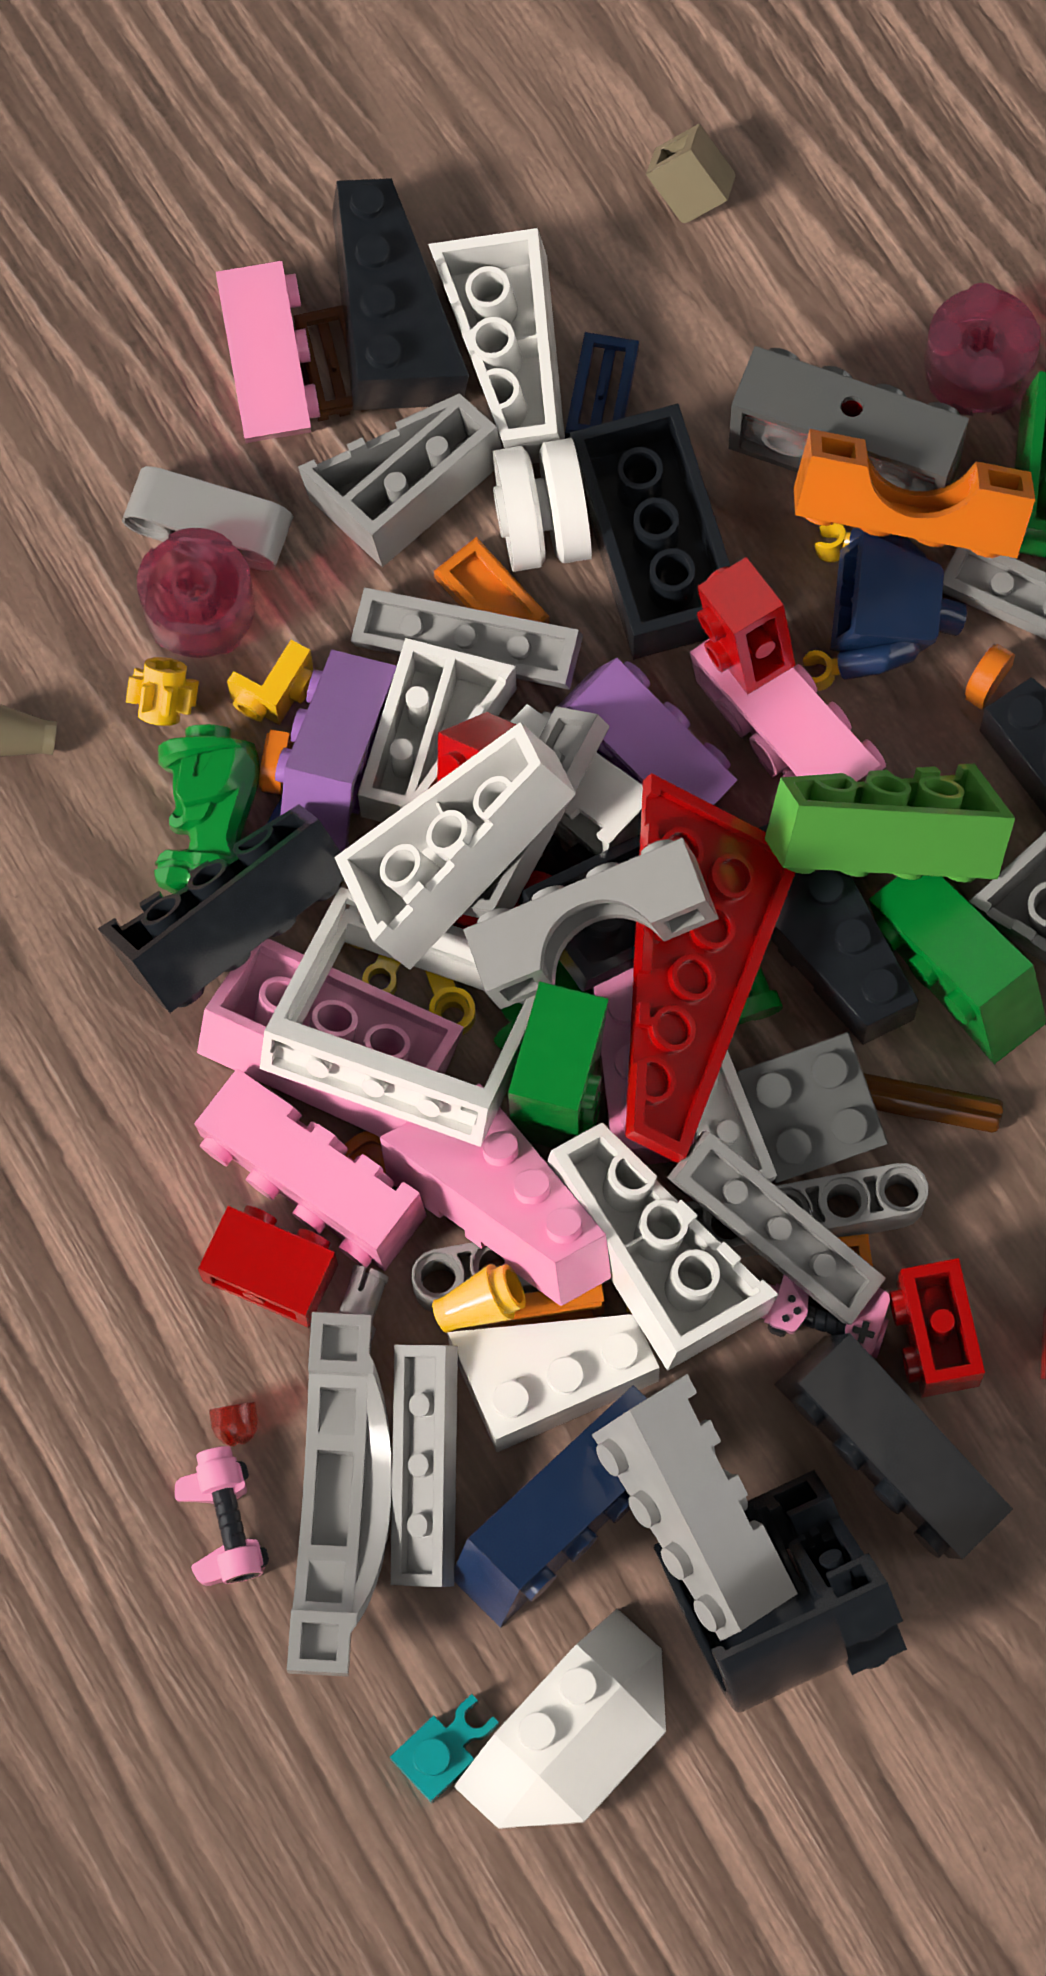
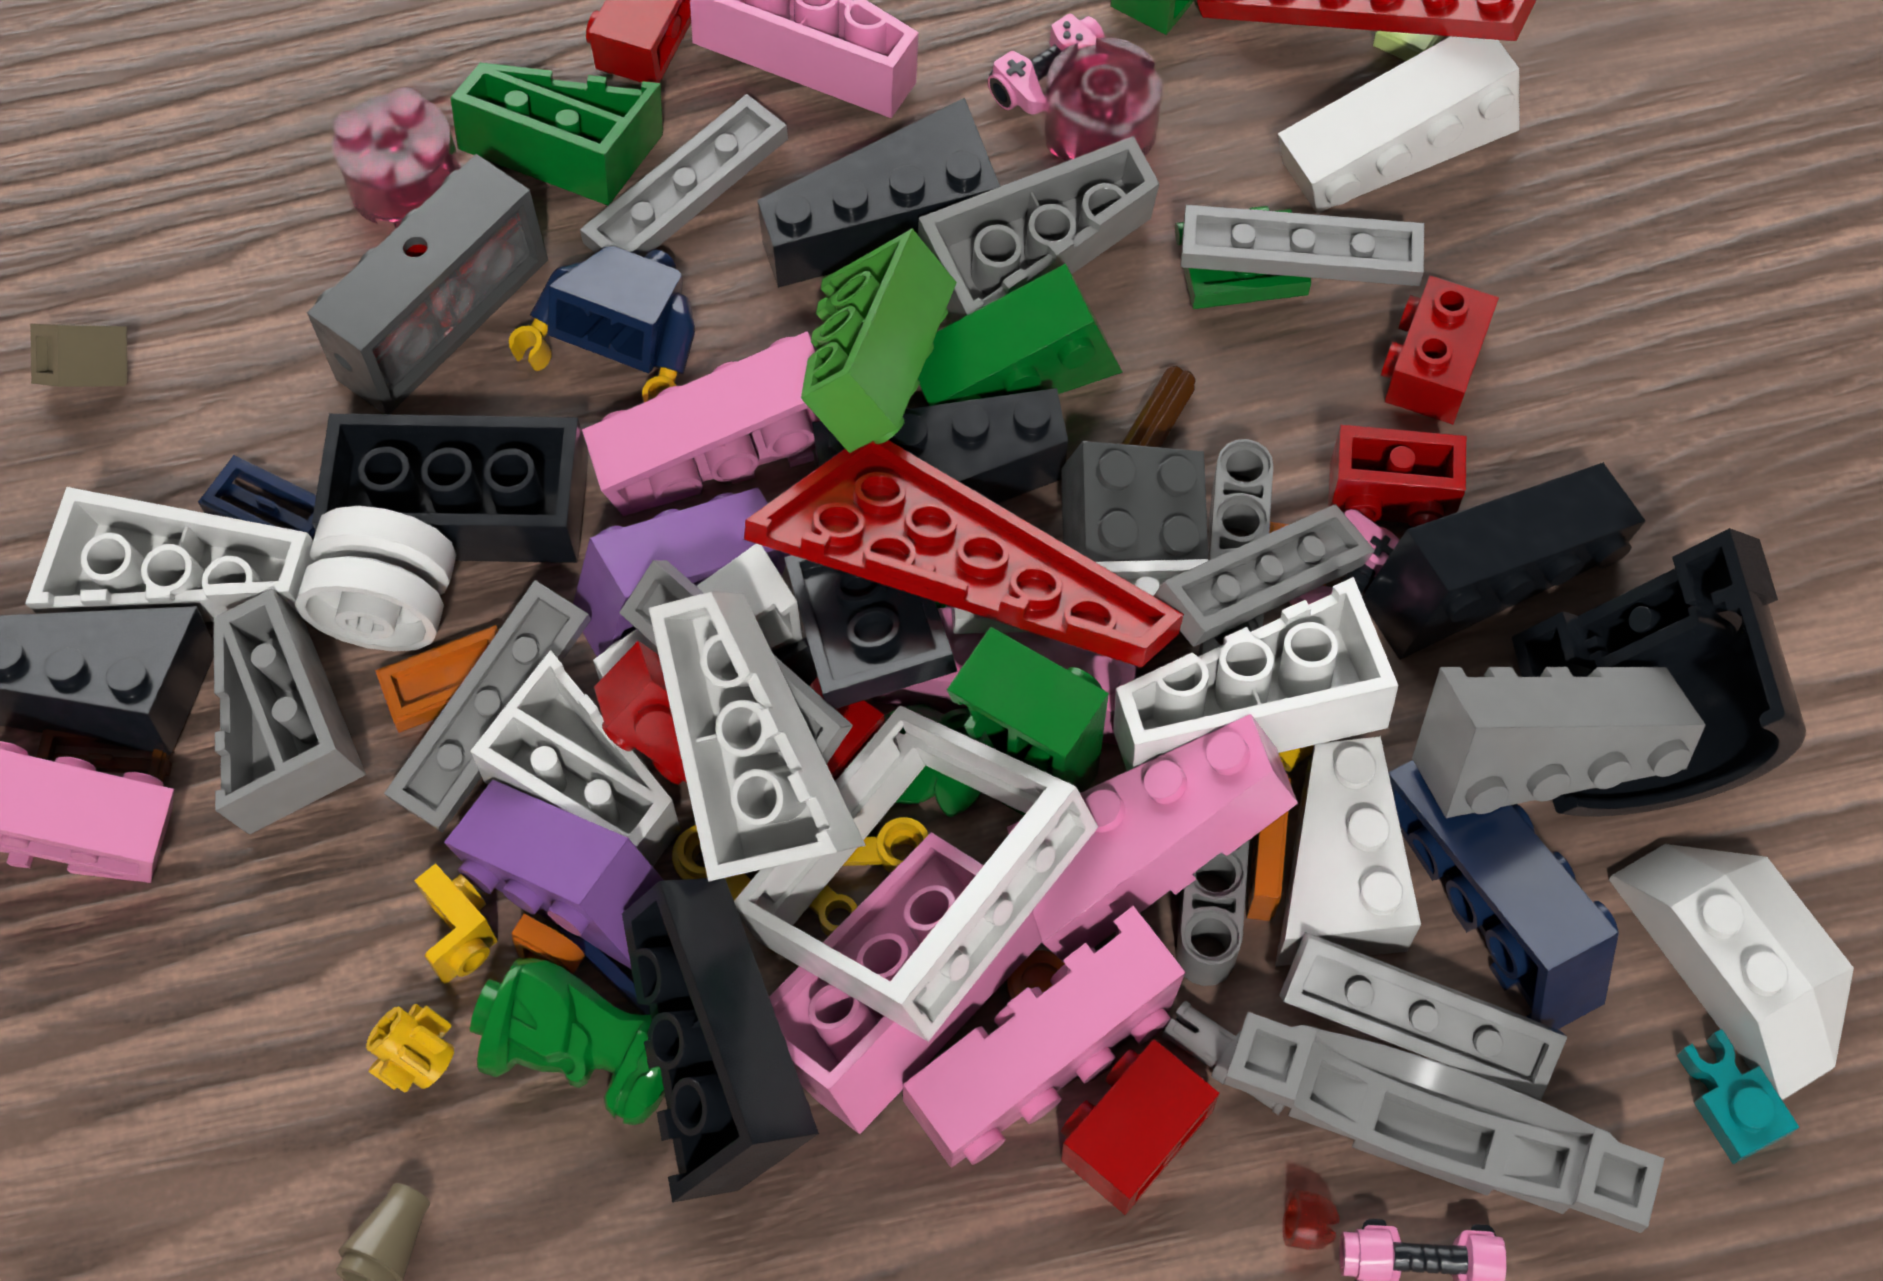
camera: 75 degrees left, 10 degrees down
light grey beam [122,466,293,571] -> none
clear pink brick [137,528,256,658] -> none
yellow cone [432,1264,526,1333] -> none
light grey arch [463,838,719,1009] -> none
red brick [697,557,796,695] -> none
orange arch [794,429,1035,558] -> none
orange tile [965,644,1015,710] -> none

